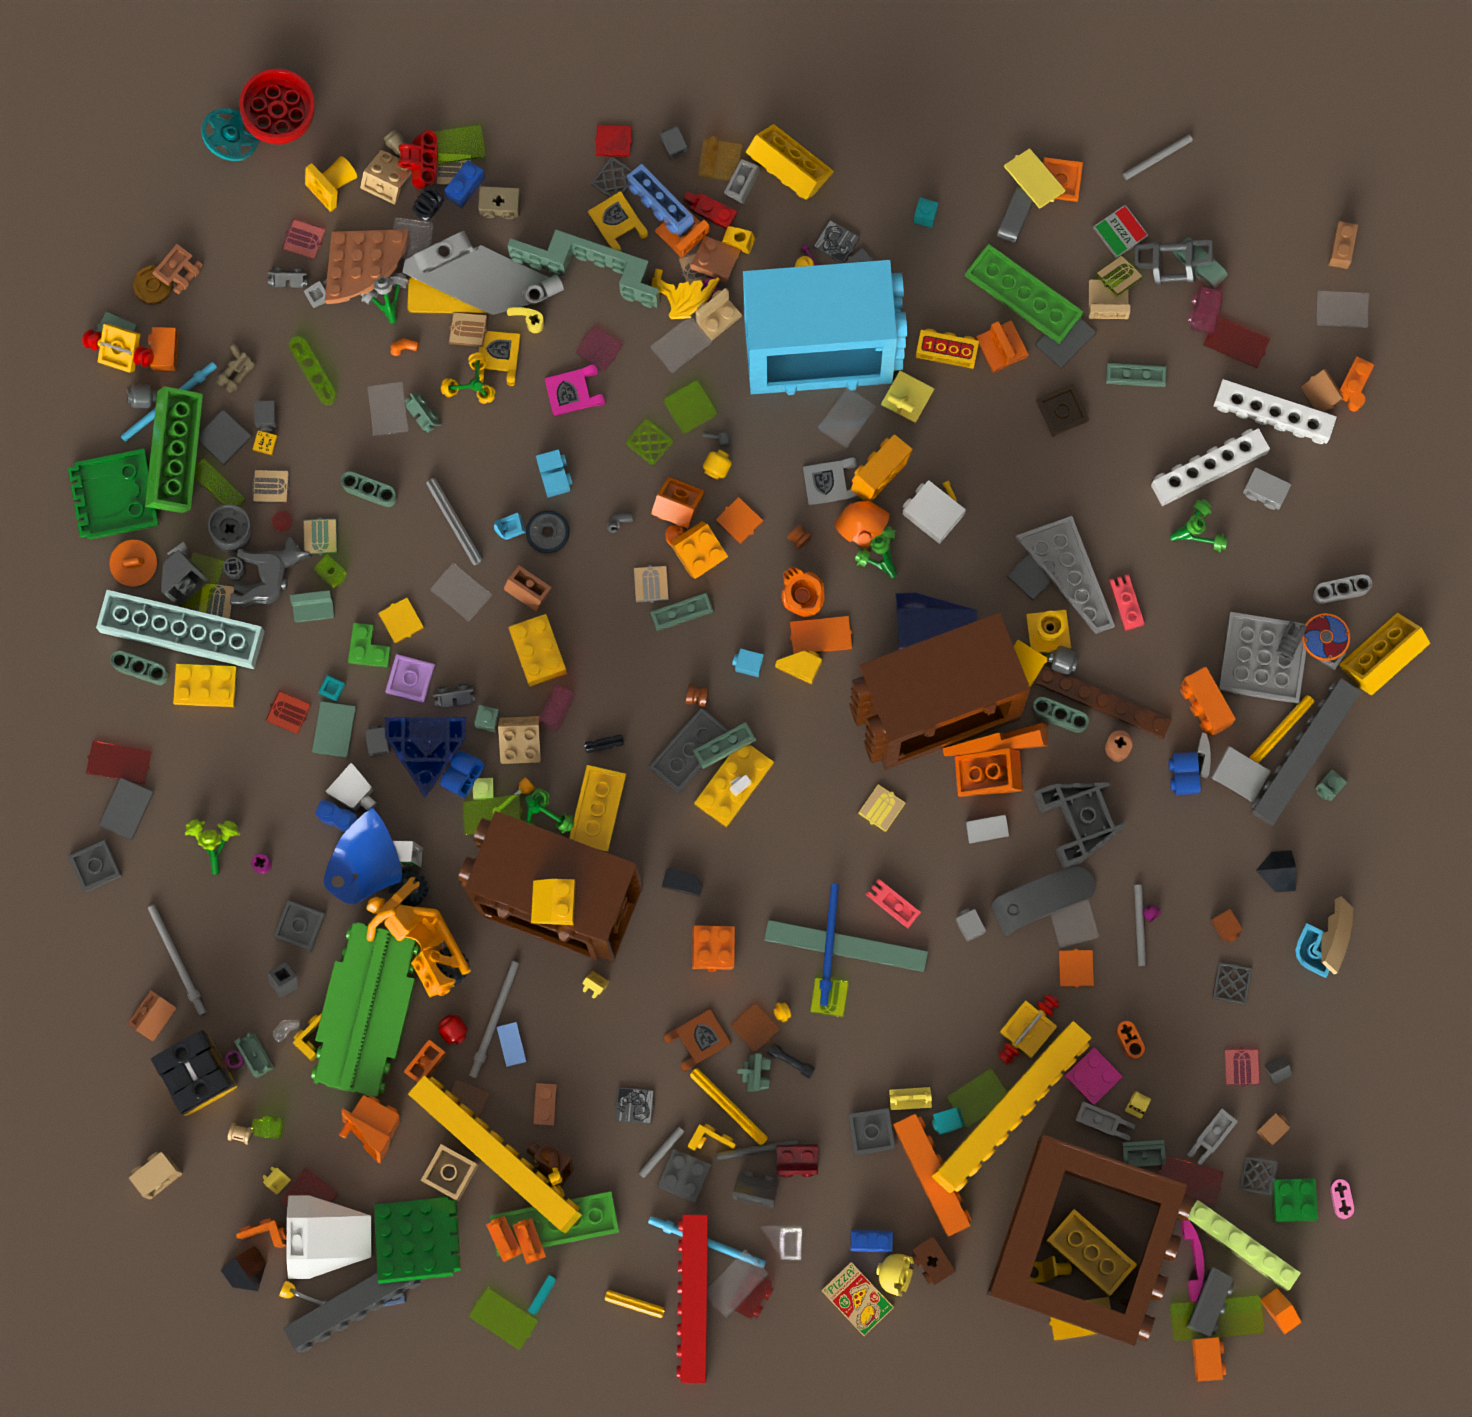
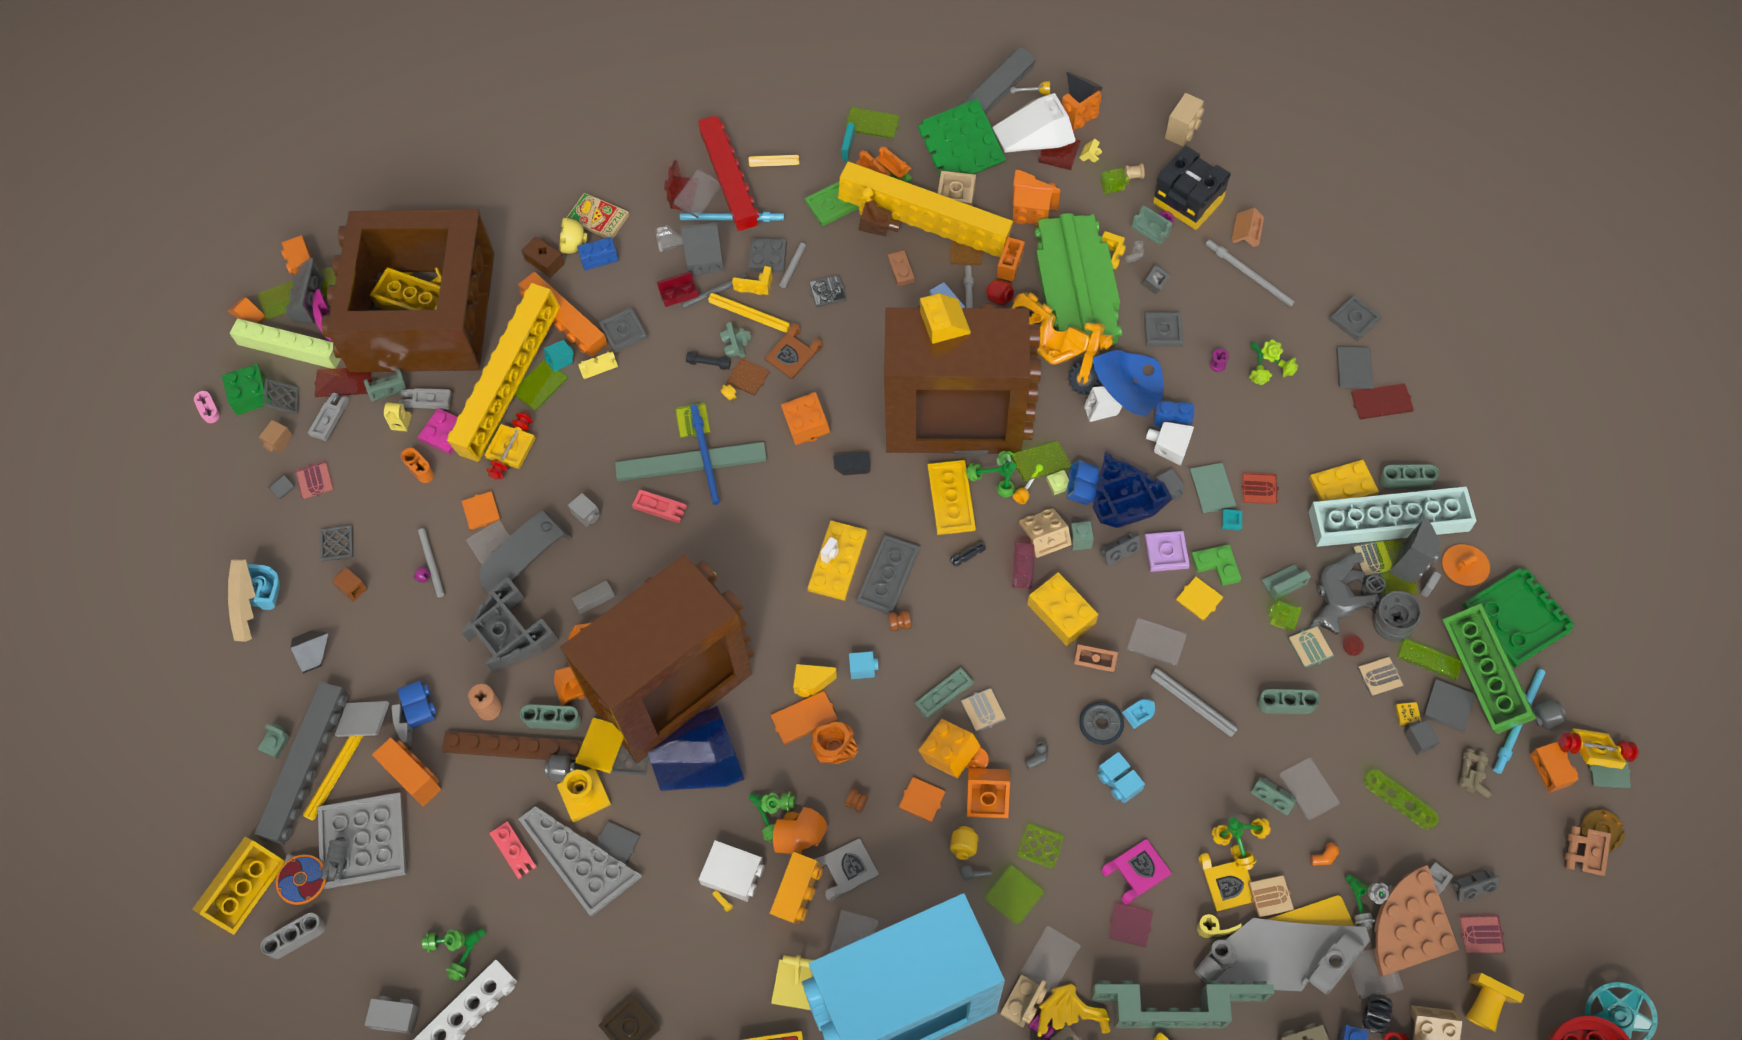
camera: 160 degrees right, 15 degrees down
sand green tile [693,722,756,769] -> none

